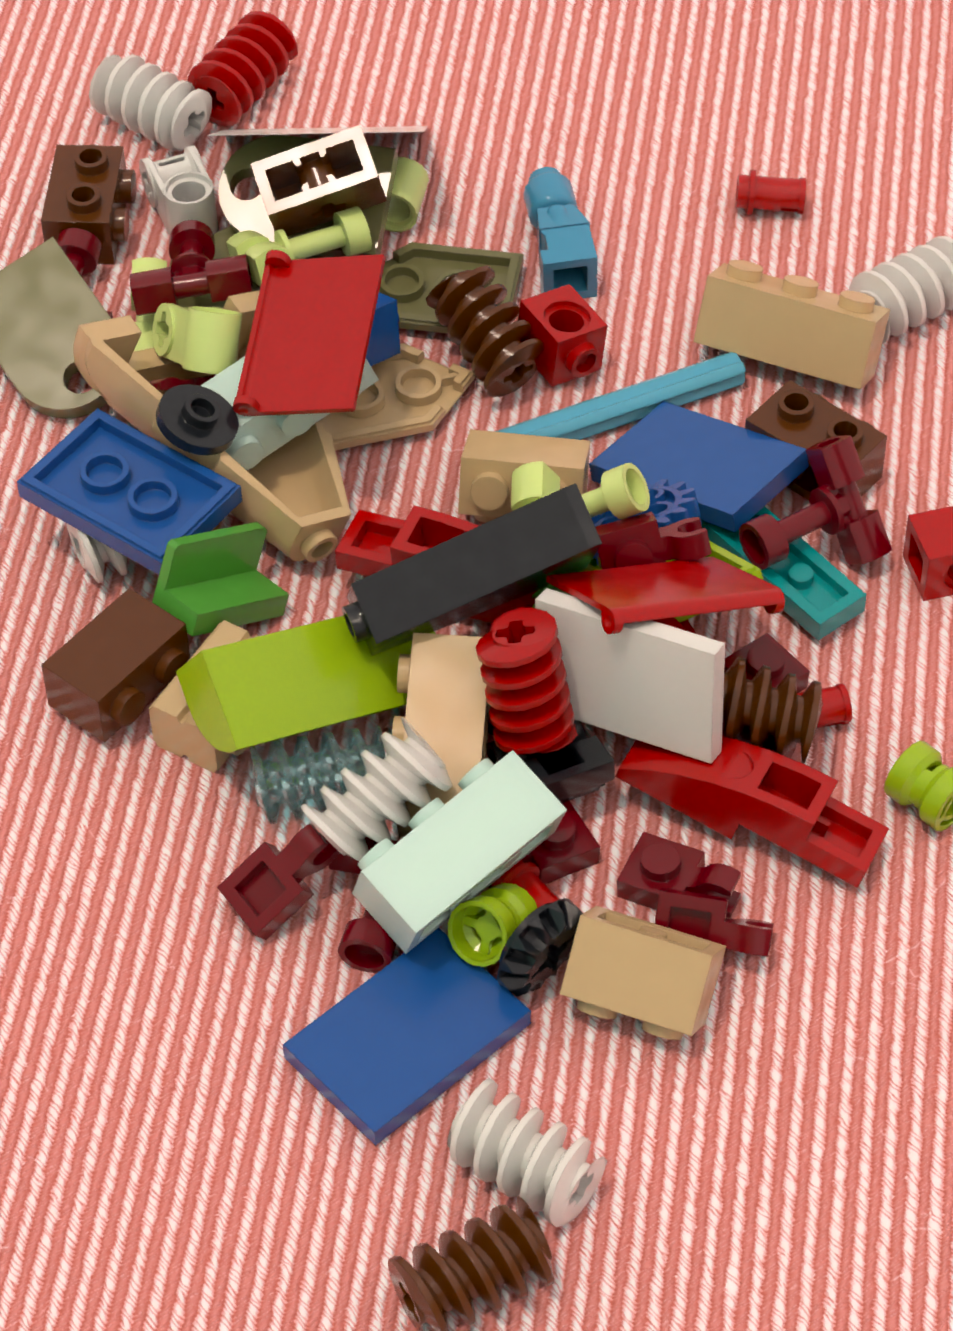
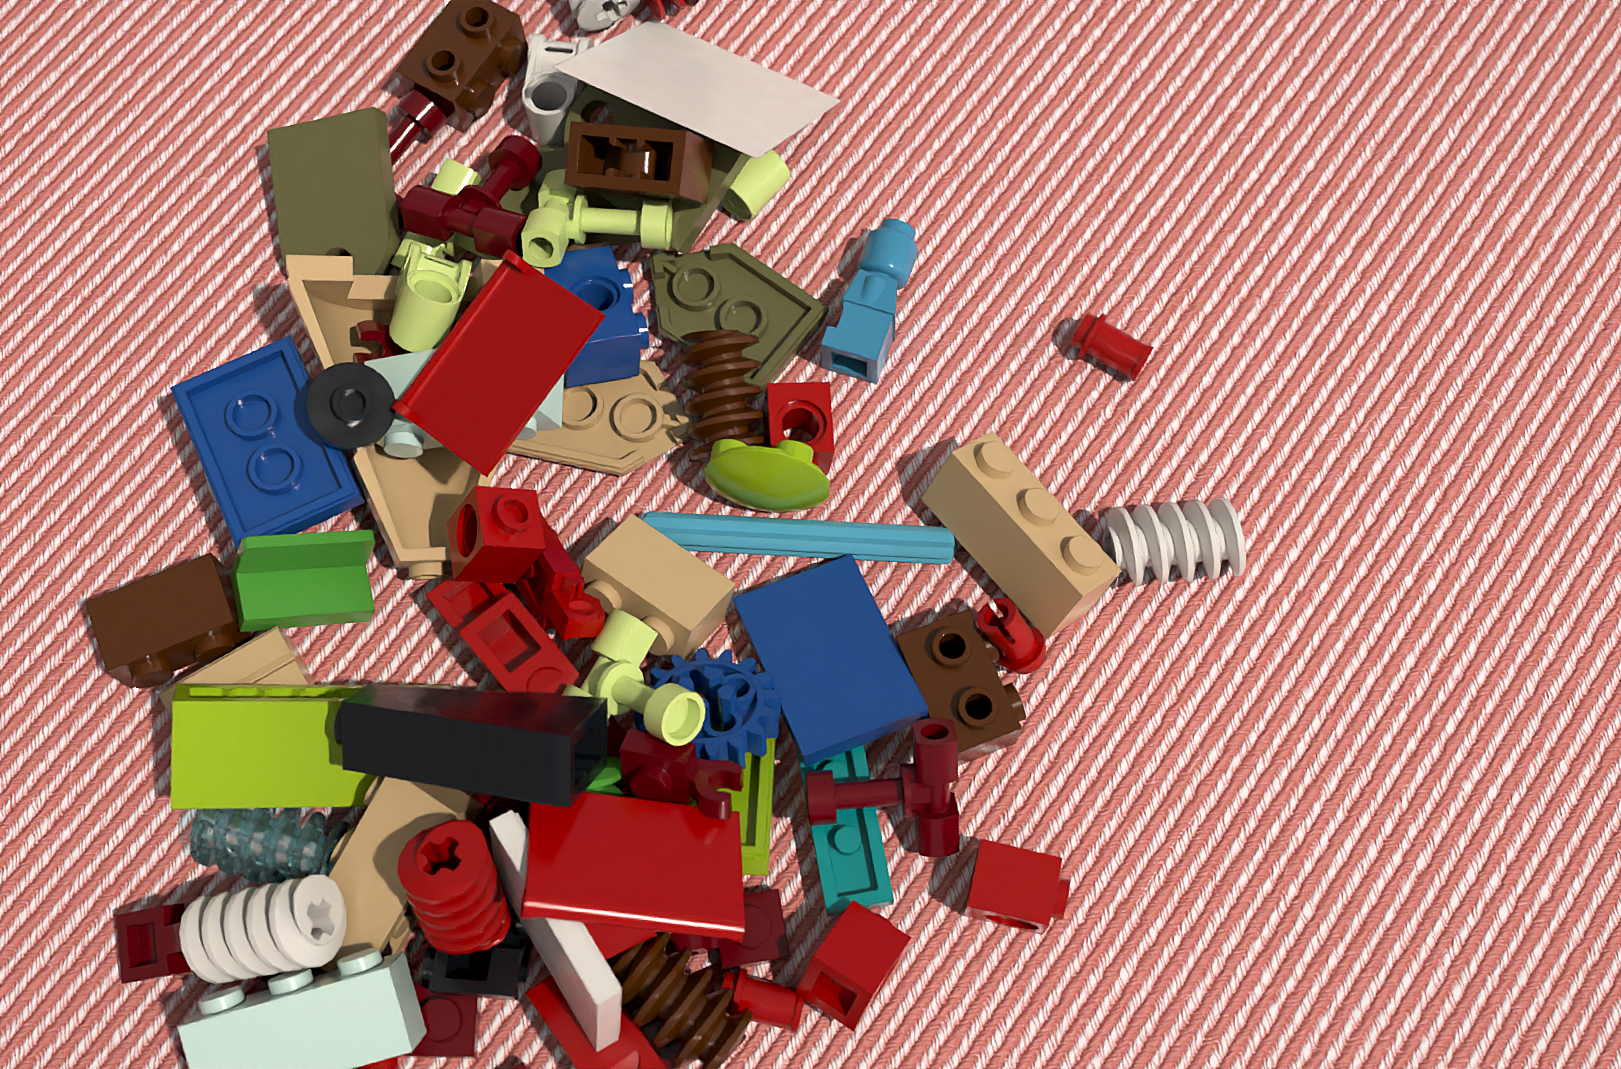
camera: 30 degrees right, 20 degrees up
none -> red brick [446,486,546,584]
none -> red hinge [515,512,606,641]
none -> lime dish [704,439,830,513]
none -> red brick [795,900,911,1032]
none -> red pin [977,597,1047,674]

